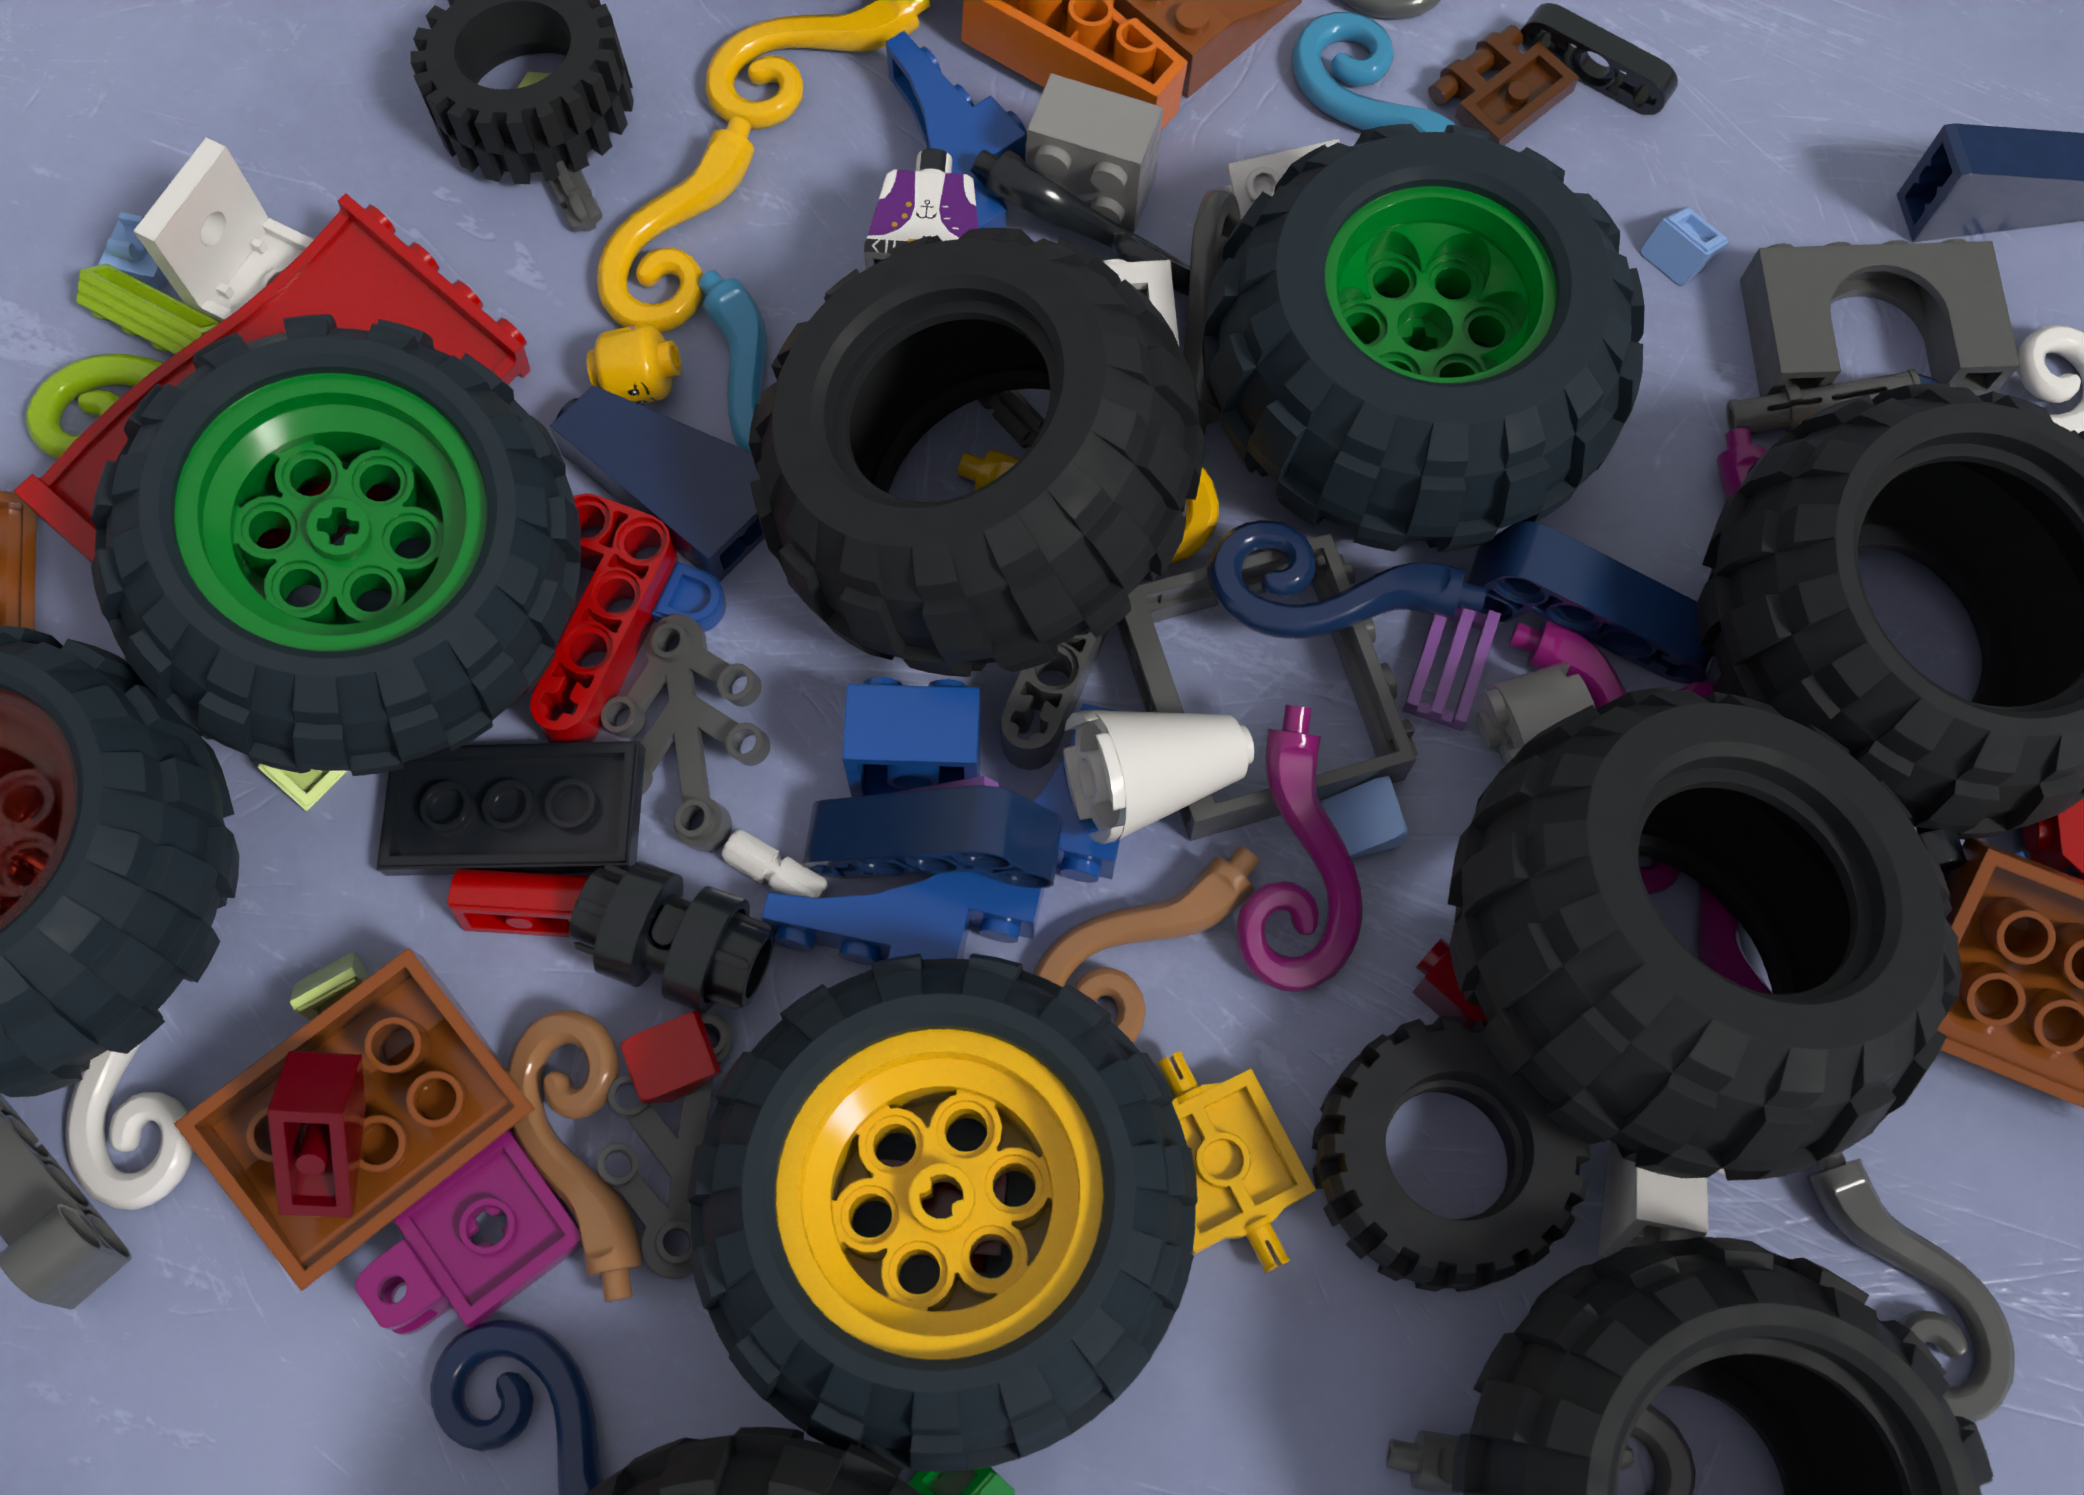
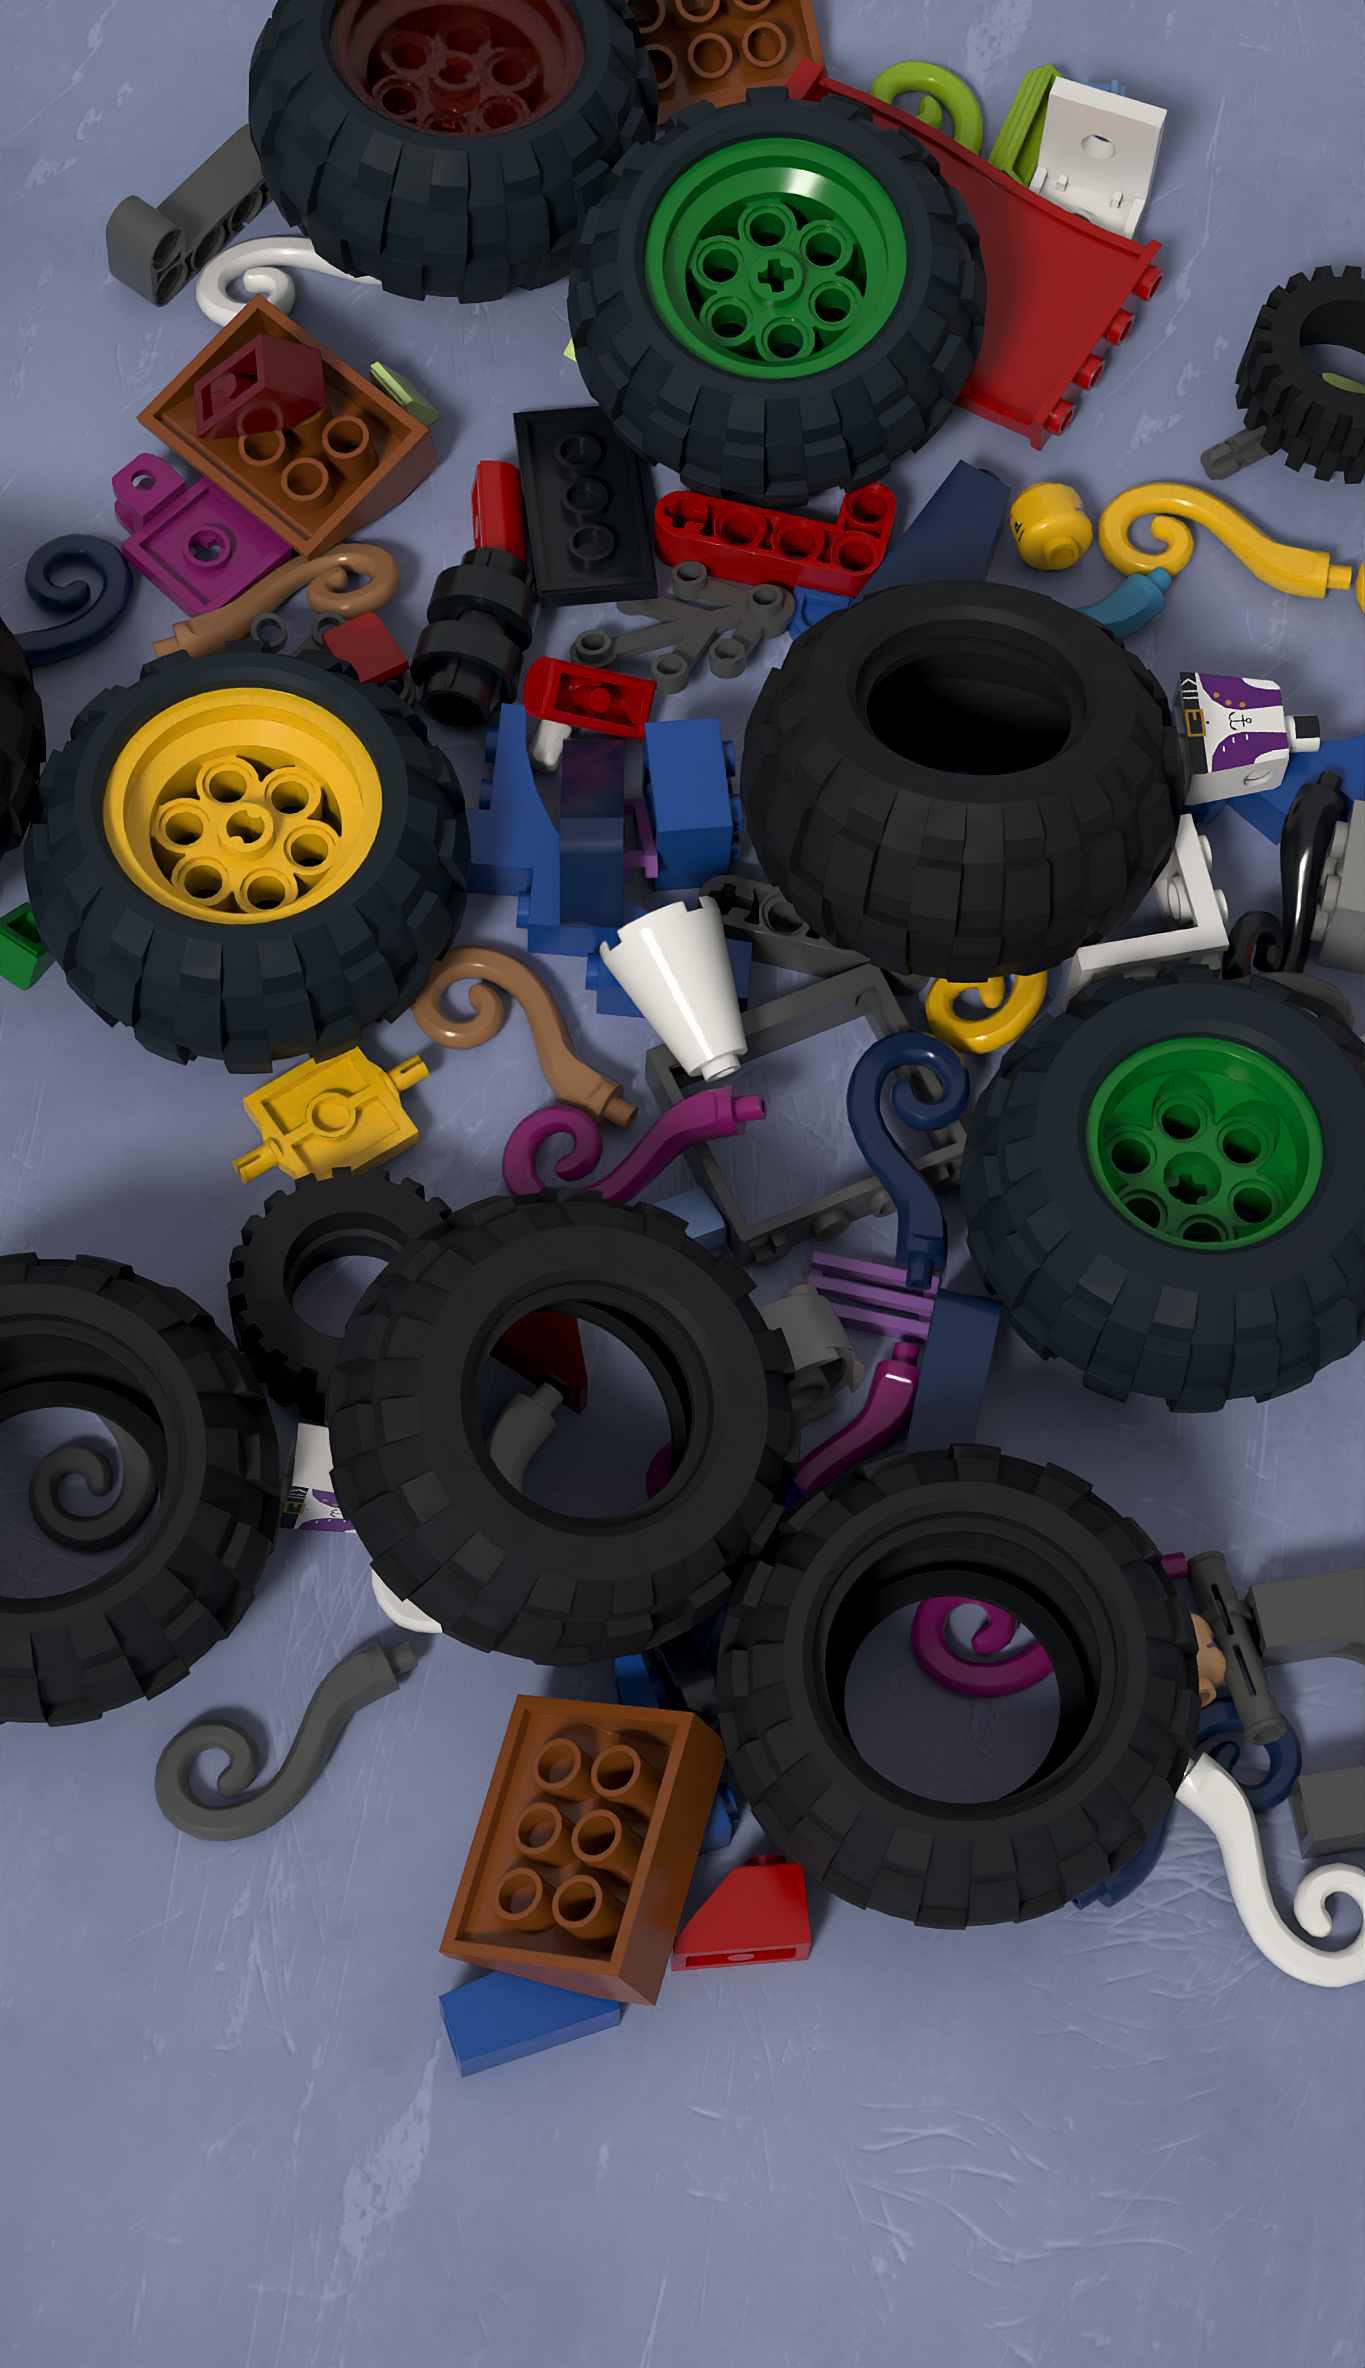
camera: 80 degrees right, 5 degrees down
none -> red brick [523,656,656,741]

